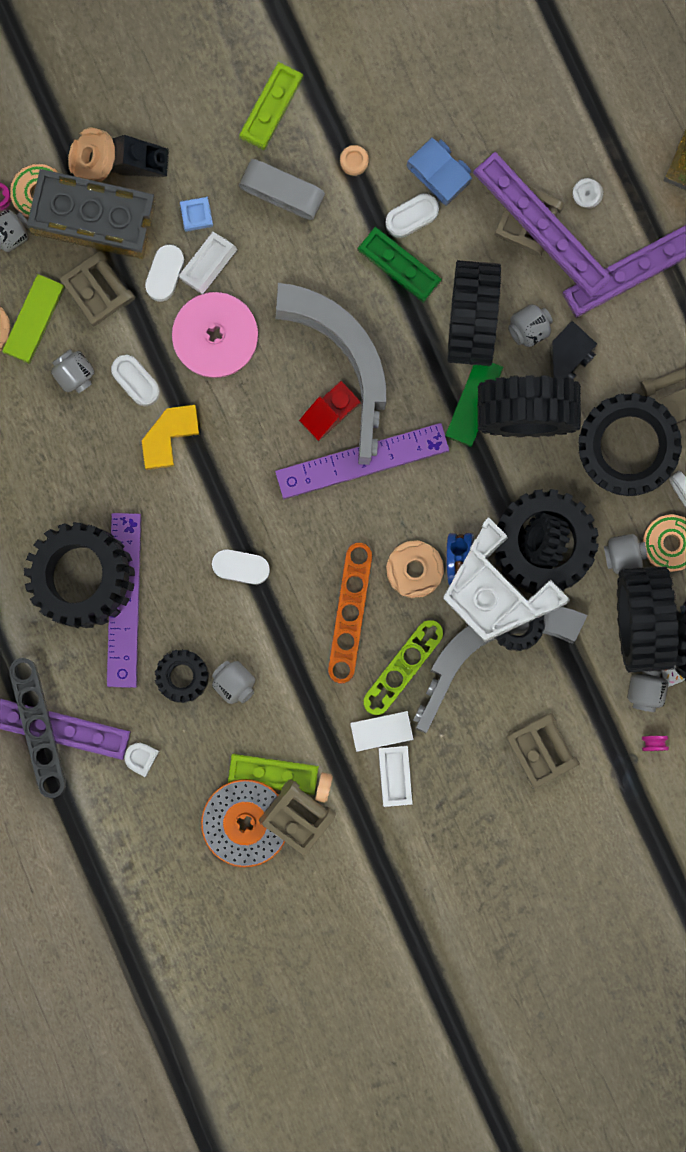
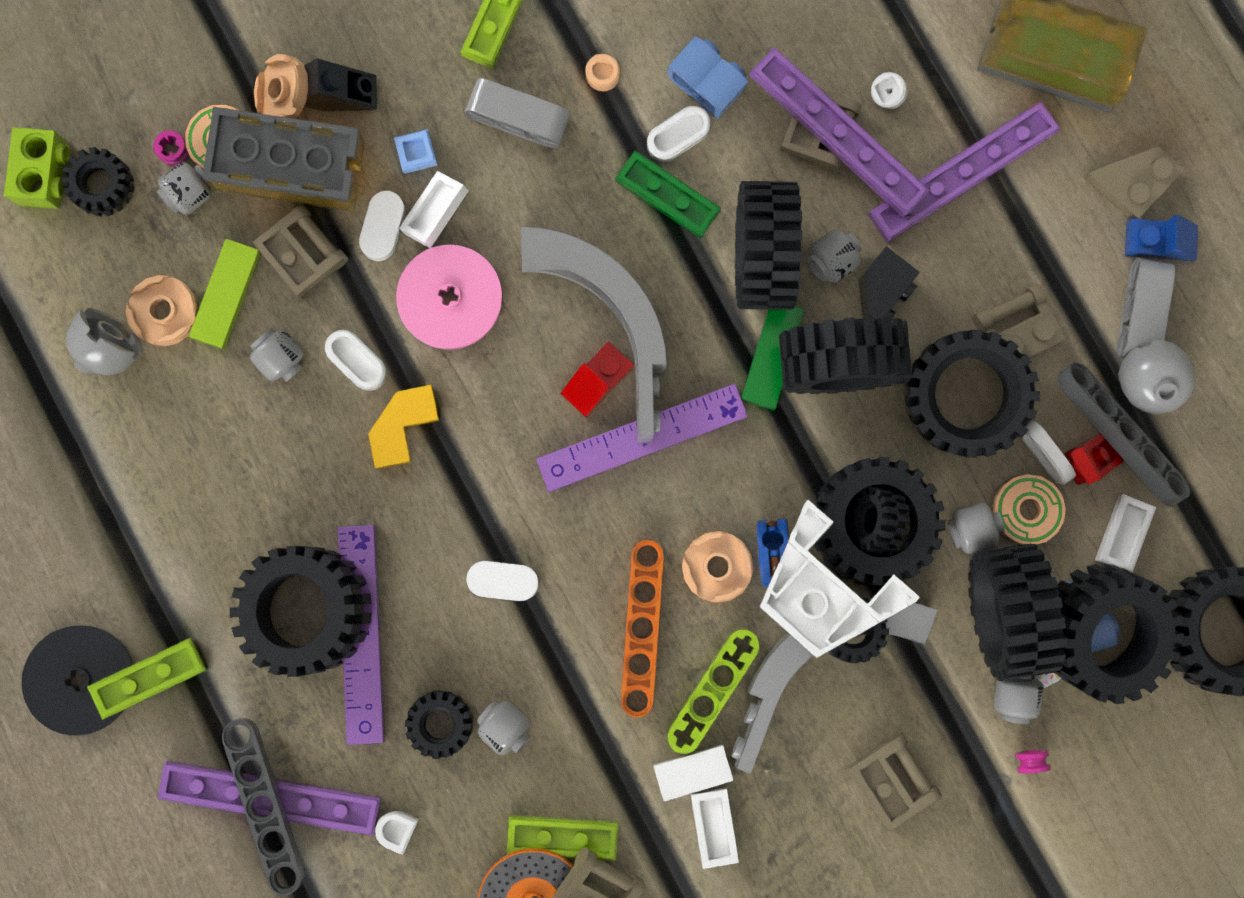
camera: 10 degrees left, 0 degrees up
light nougat tile [315,772,333,803] -> none

